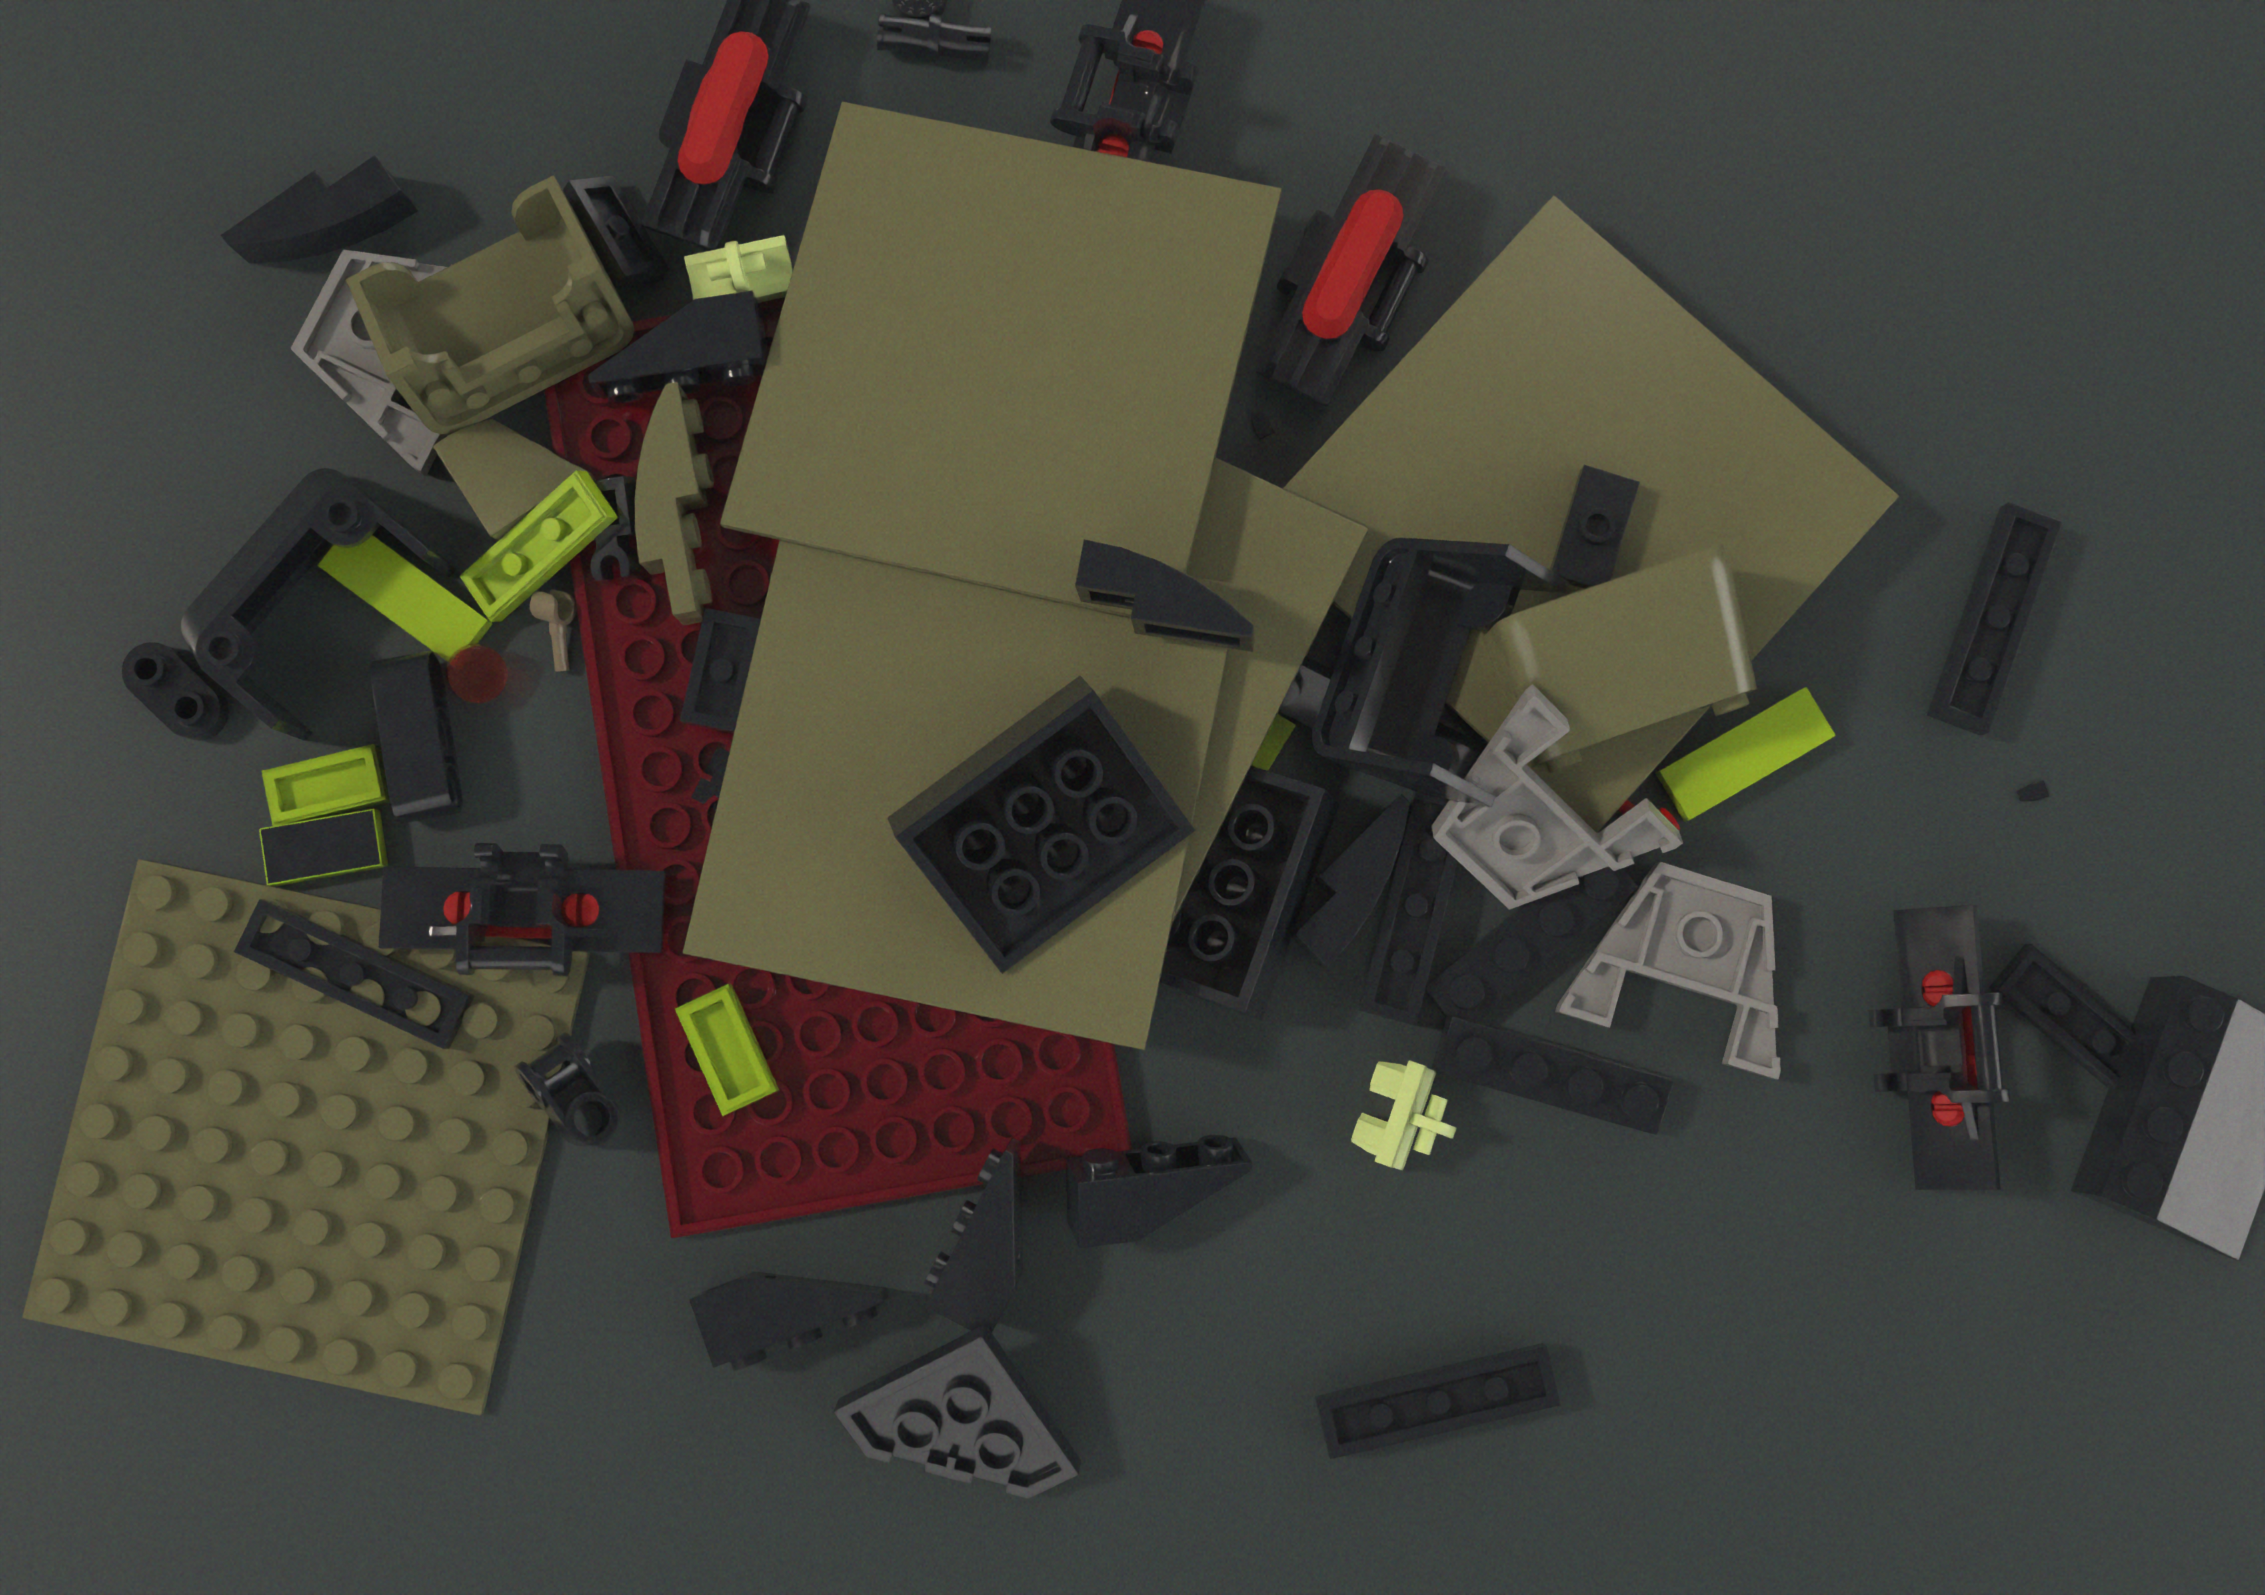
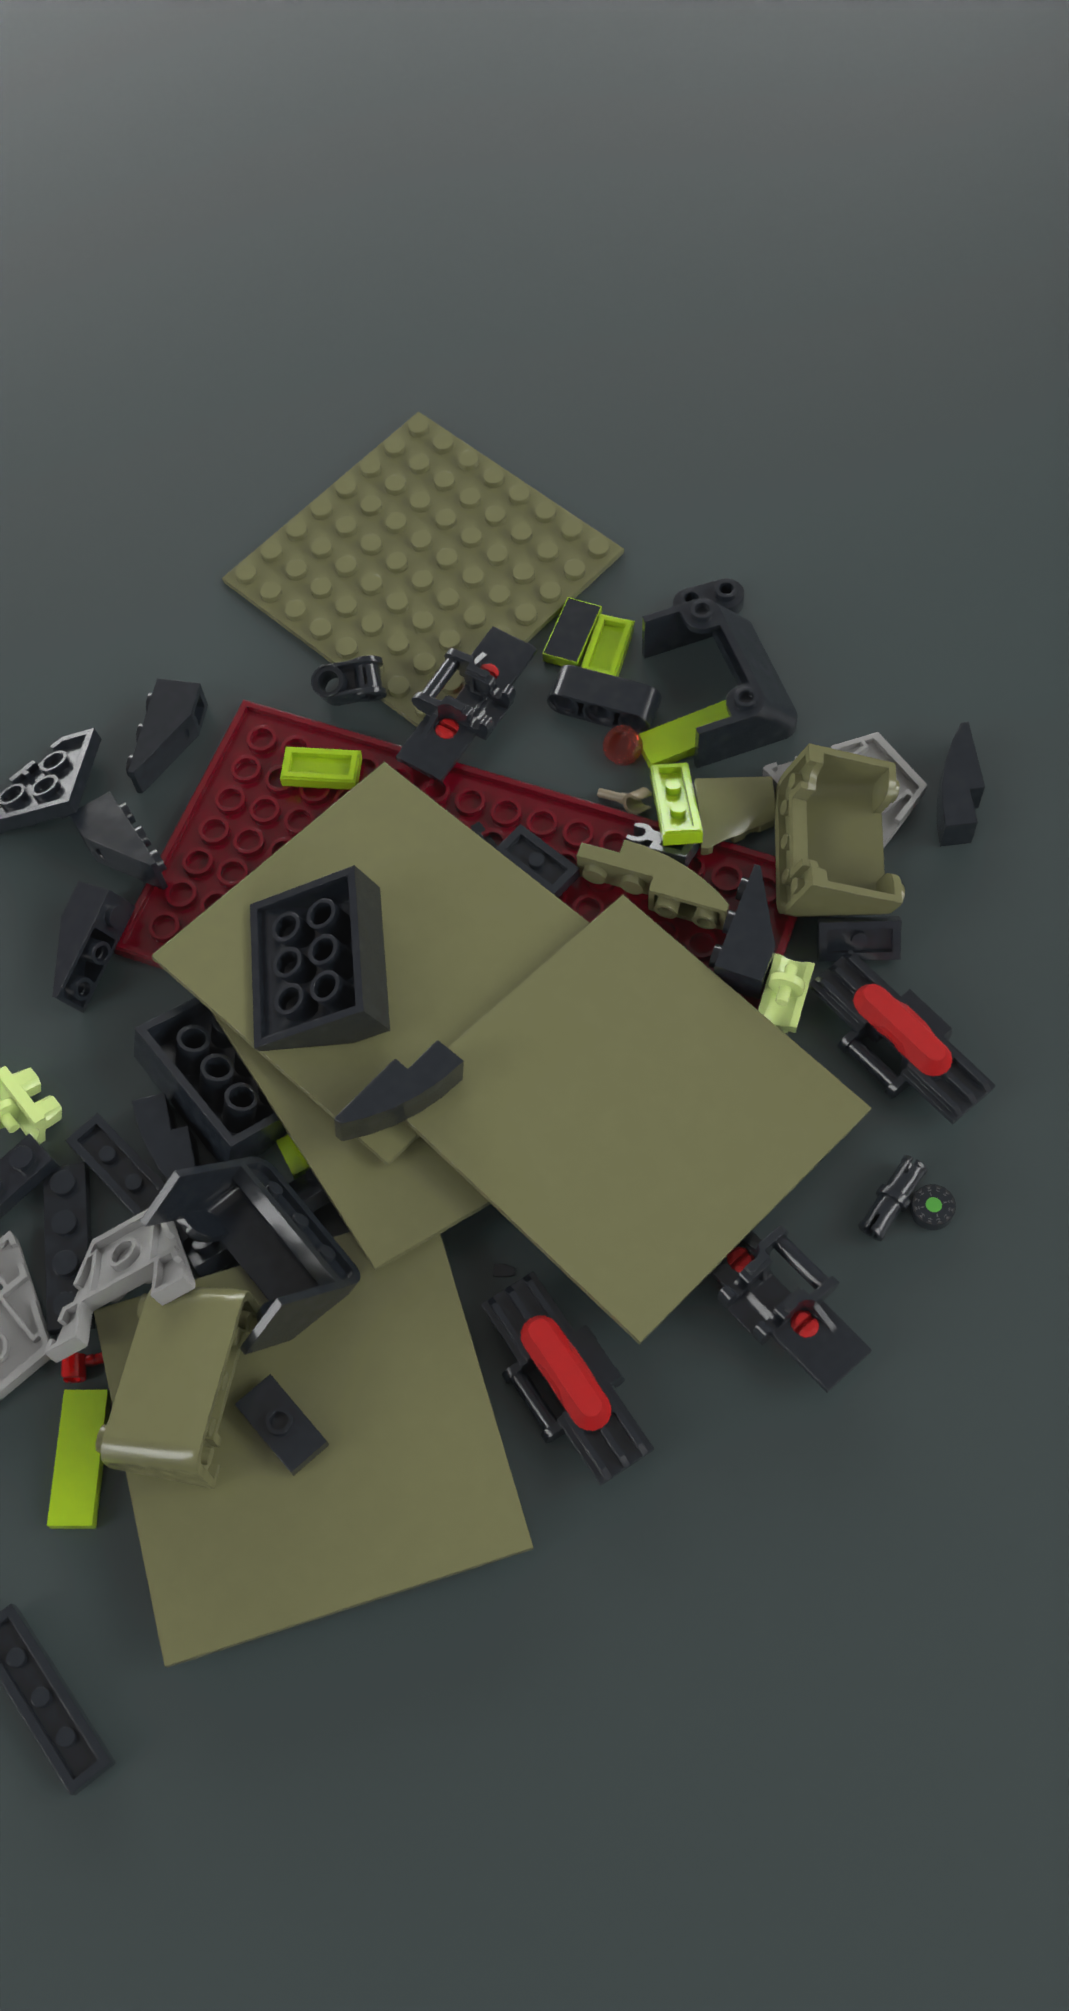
camera: 130 degrees right, 20 degrees down
black plate [234,899,475,1049] -> none

